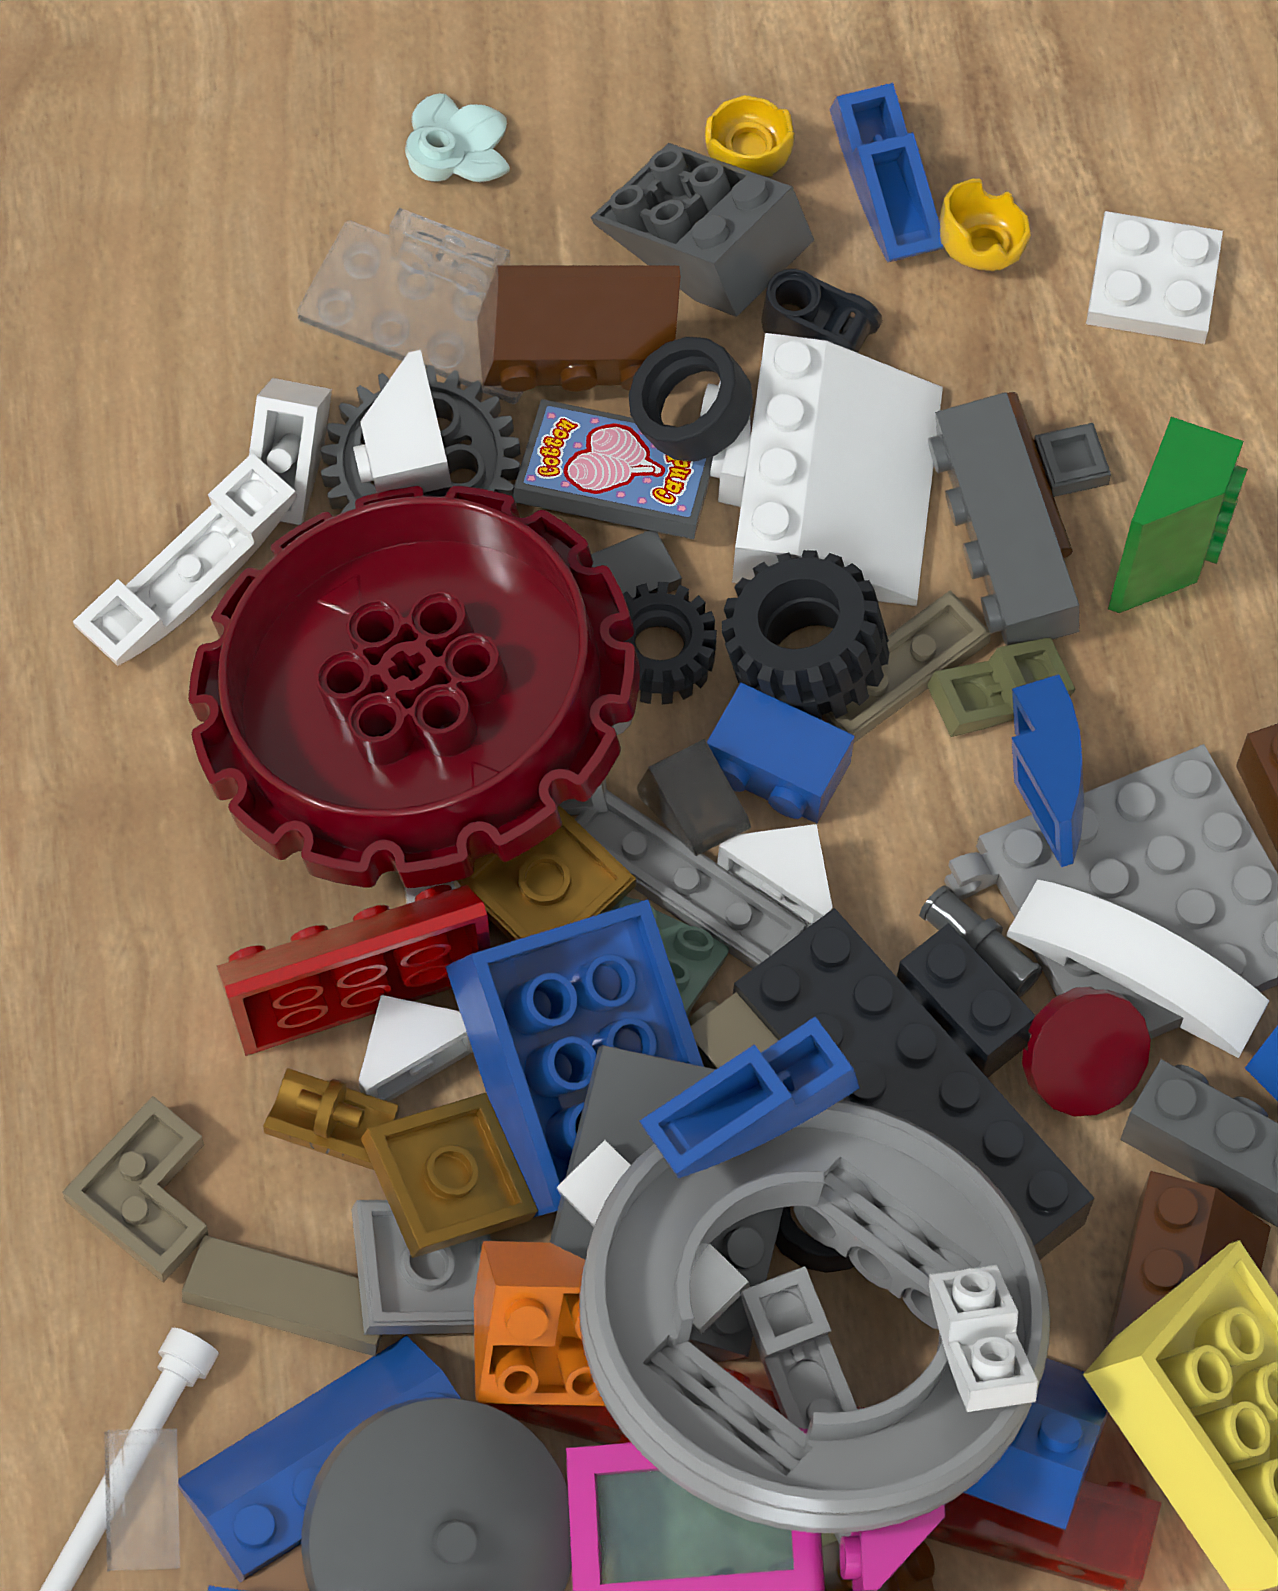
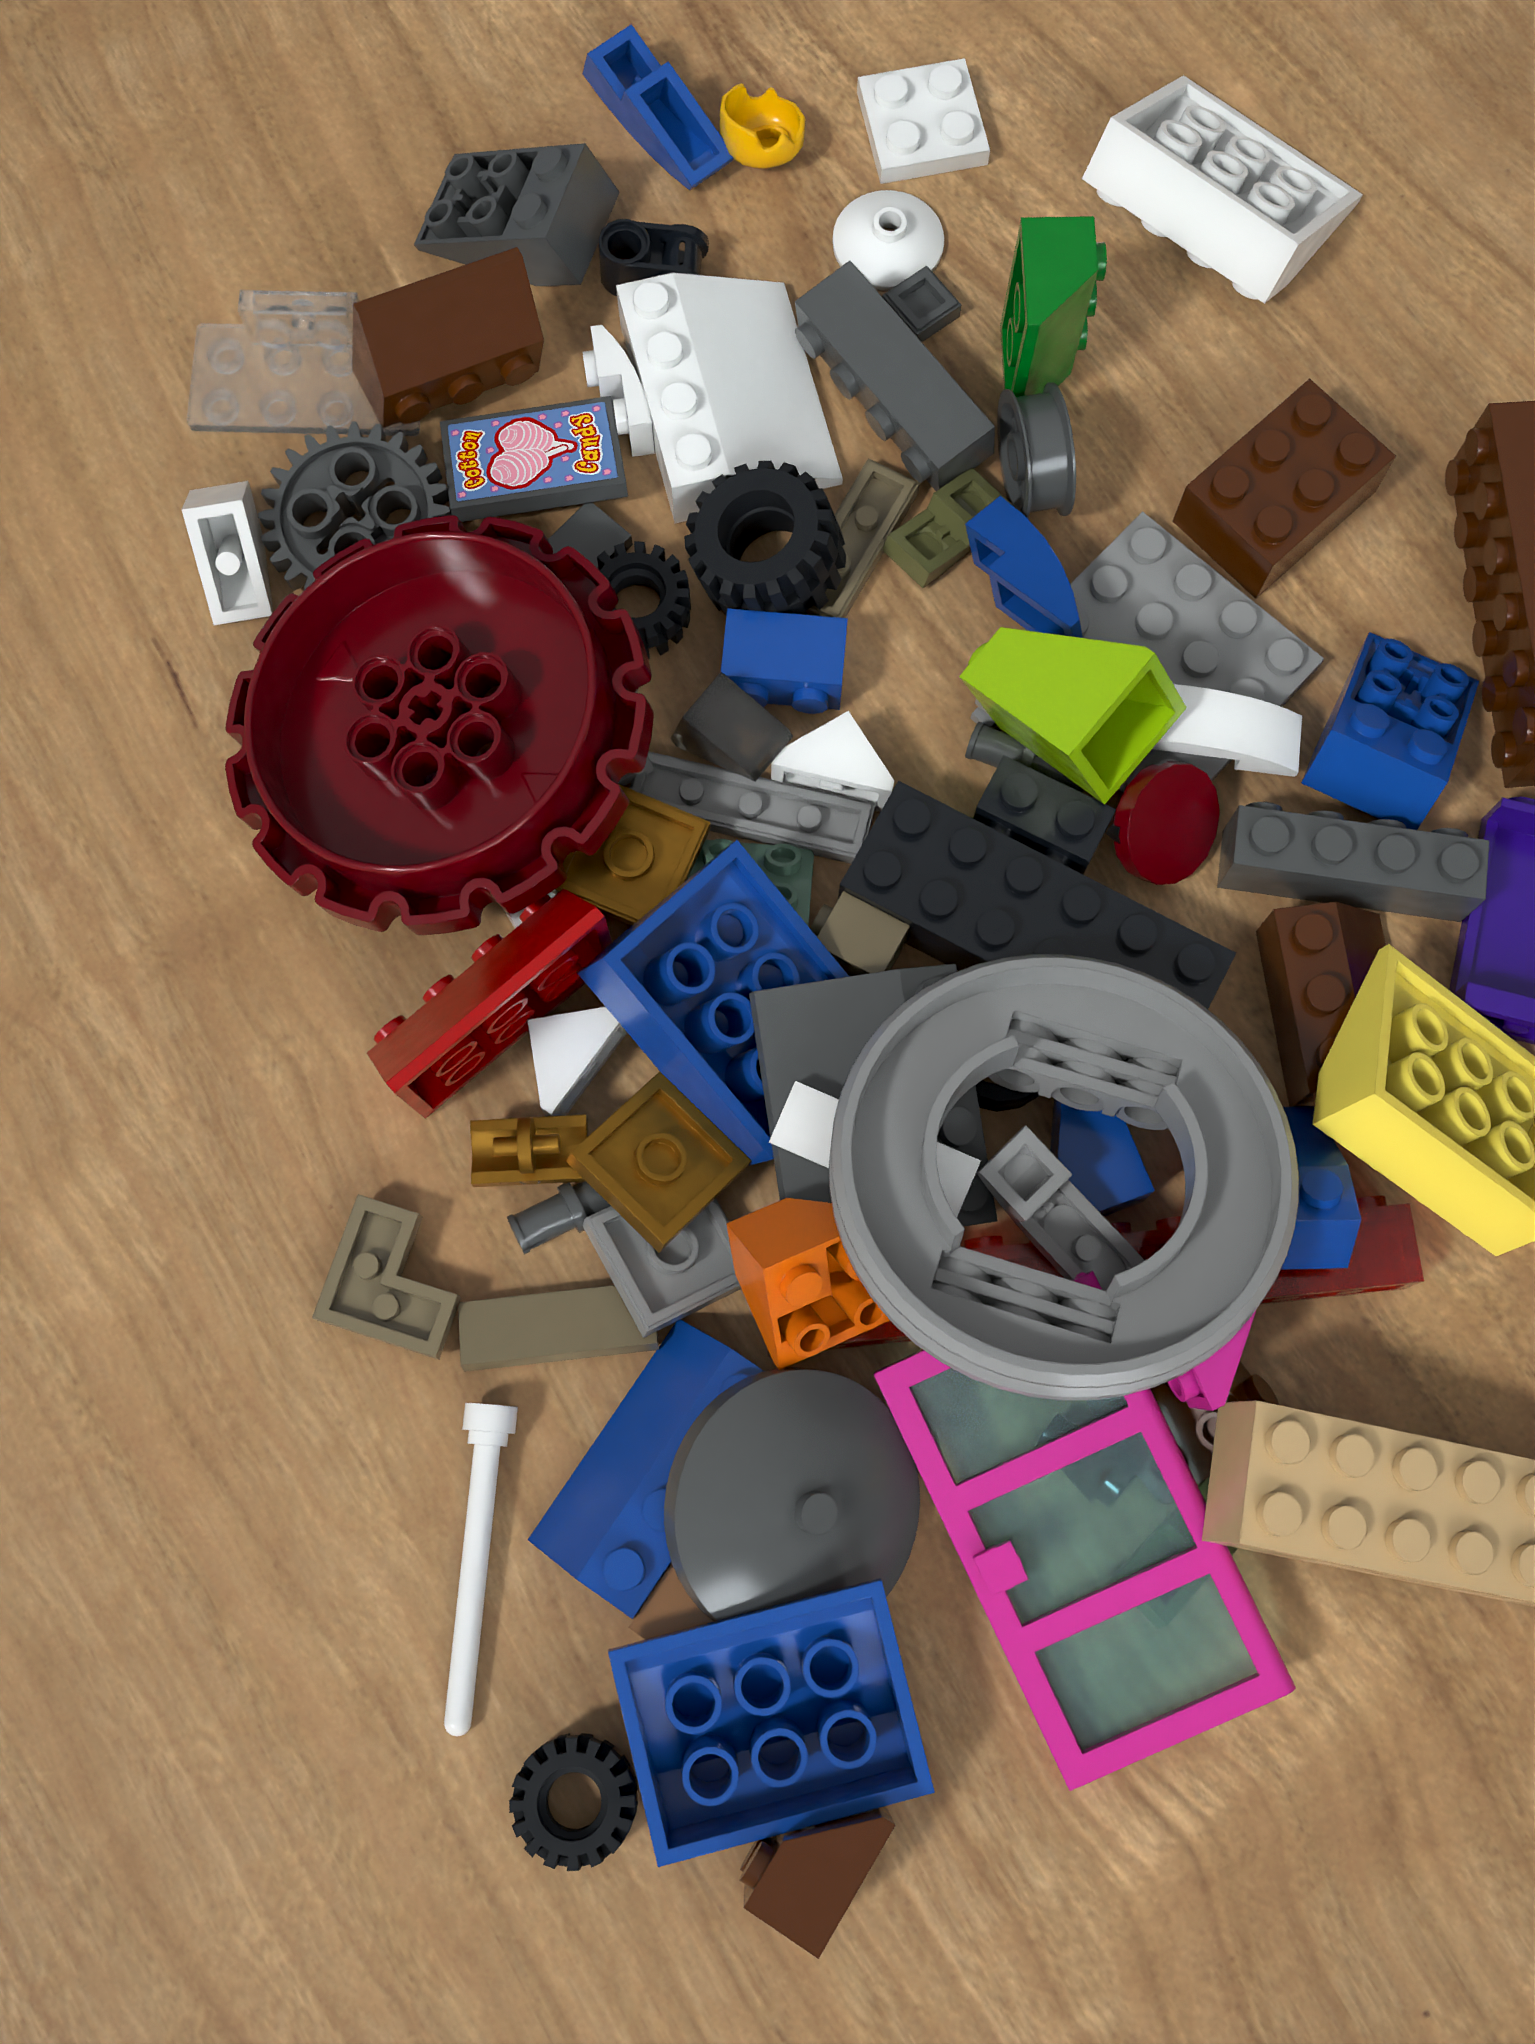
camera: 20 degrees left, 10 degrees up
white slope [73,453,297,666] -> none
clear tile [104,1429,180,1572] -> none
white slope [353,350,452,493] -> none
light aqua plate [405,93,510,182] -> none
black tyre [628,337,753,462] -> none
blue slope [640,1016,860,1179] -> none
yellow hair [705,95,795,177] -> none
white slope [929,1265,1038,1412] -> none
none -> dark grey pin [507,1182,611,1255]
none -> white dish [832,190,944,291]
none -> lime slope [959,627,1187,805]
none -> dark grey wheel [997,382,1076,518]
none -> blue slope [1050,1099,1155,1217]

